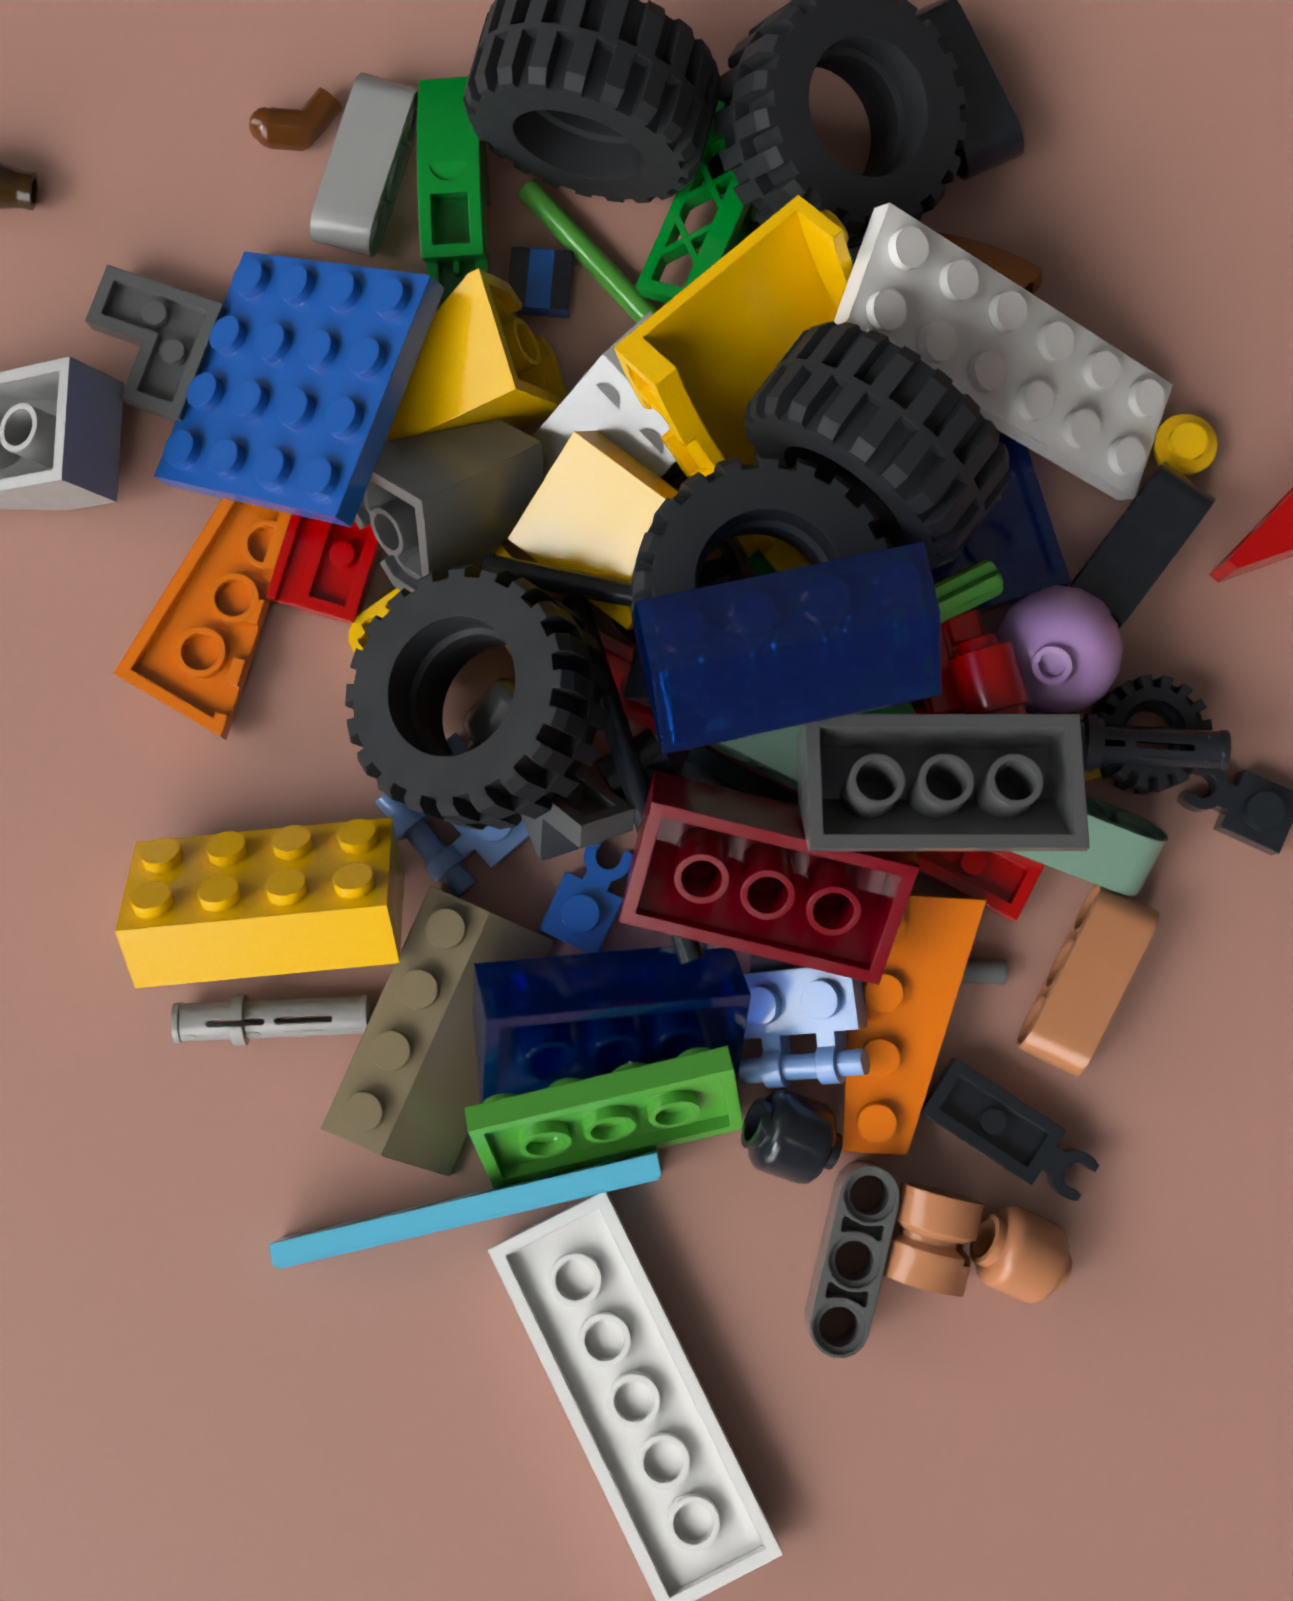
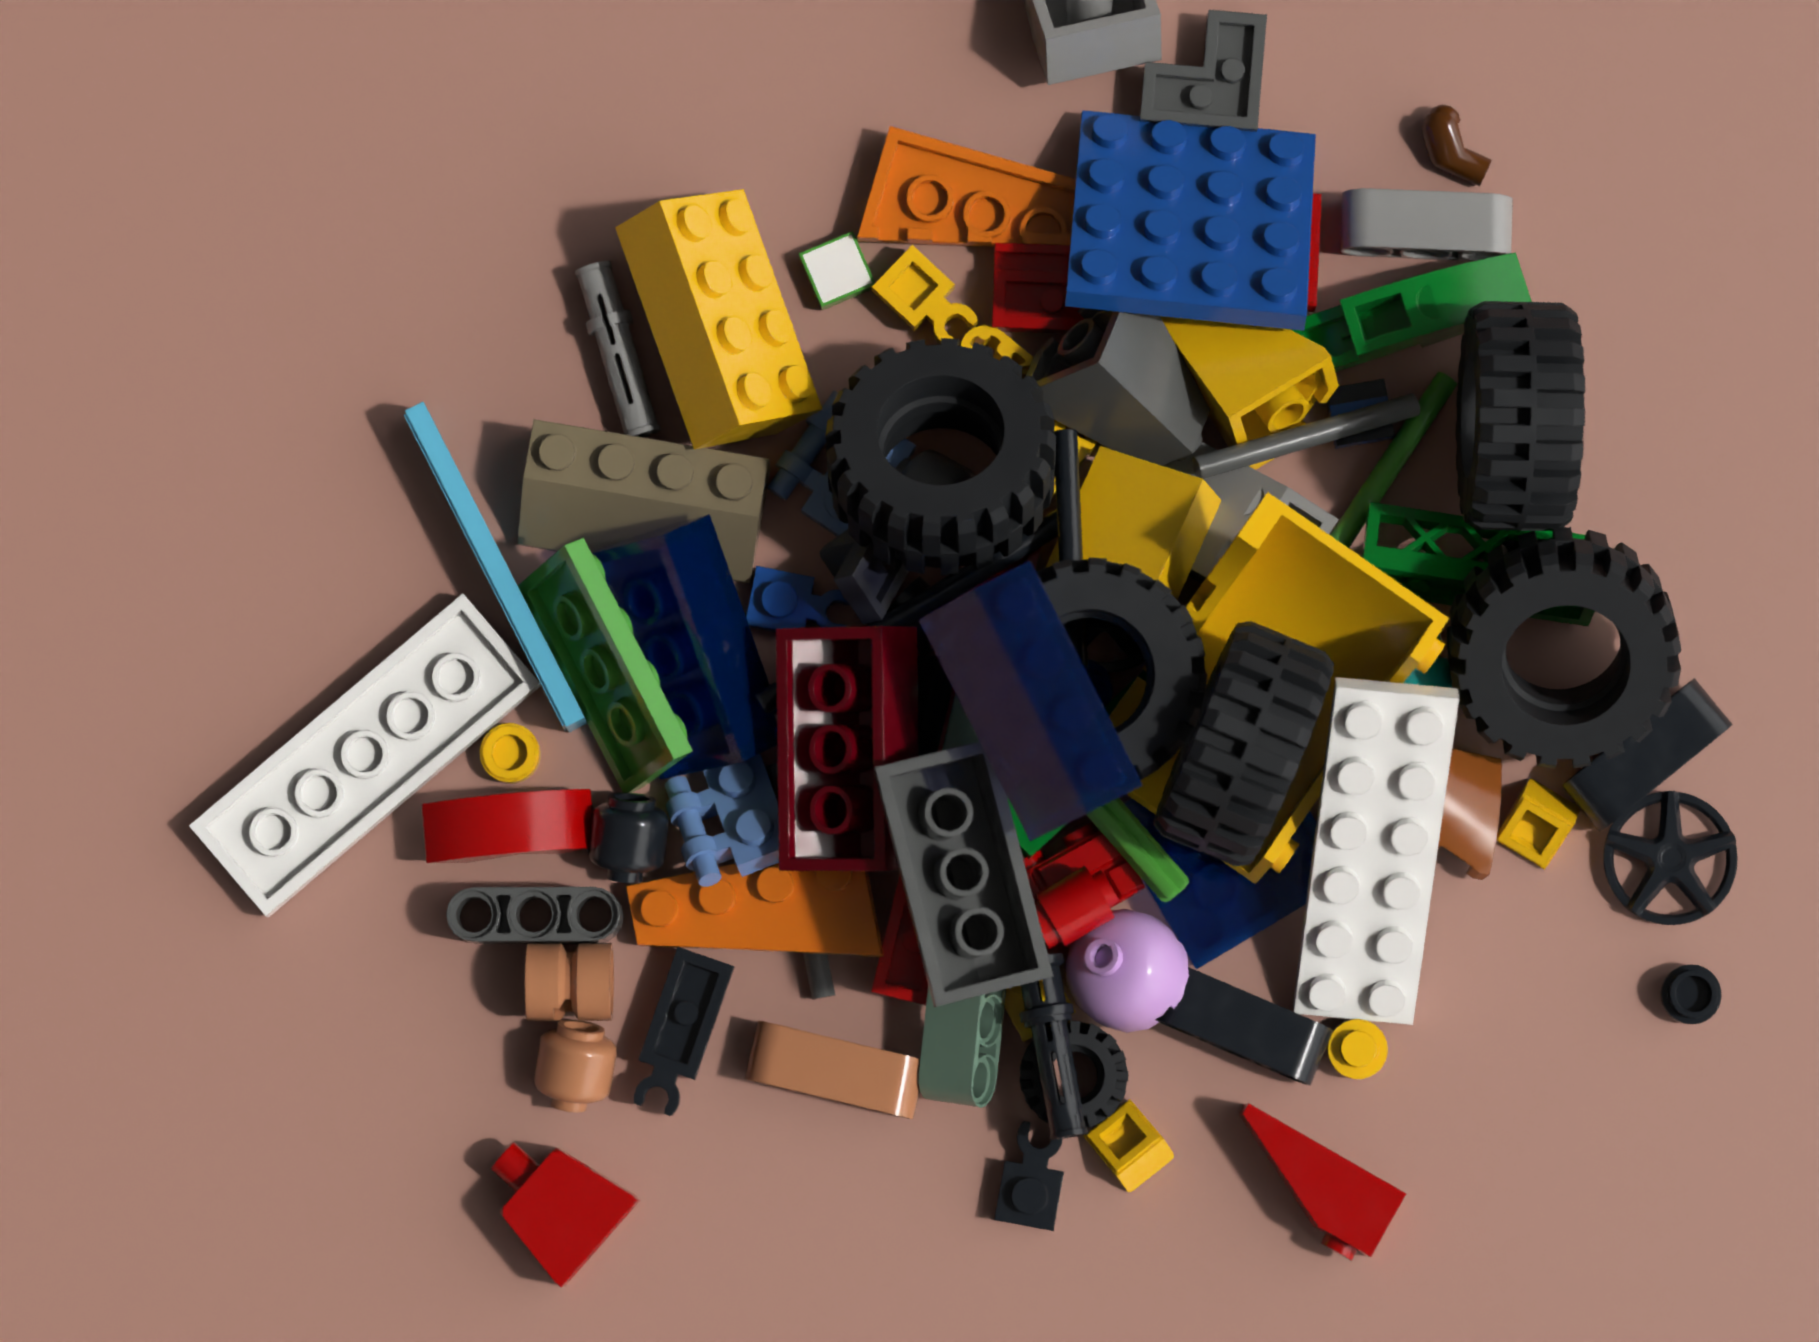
camera: 70 degrees right, 0 degrees up
none -> red brick [421,789,592,863]
none -> yellow tile [480,723,541,784]
none -> red torso [491,1142,641,1287]
none -> white tile [799,231,875,310]
none -> yellow plate [872,245,978,344]
none -> yellow slope [1084,1099,1174,1192]
none -> dark grey bar [1192,393,1420,479]
none -> yellow slope [1496,779,1580,870]
none -> black wheel [1603,791,1738,925]
none -> black plate [1661,964,1722,1025]

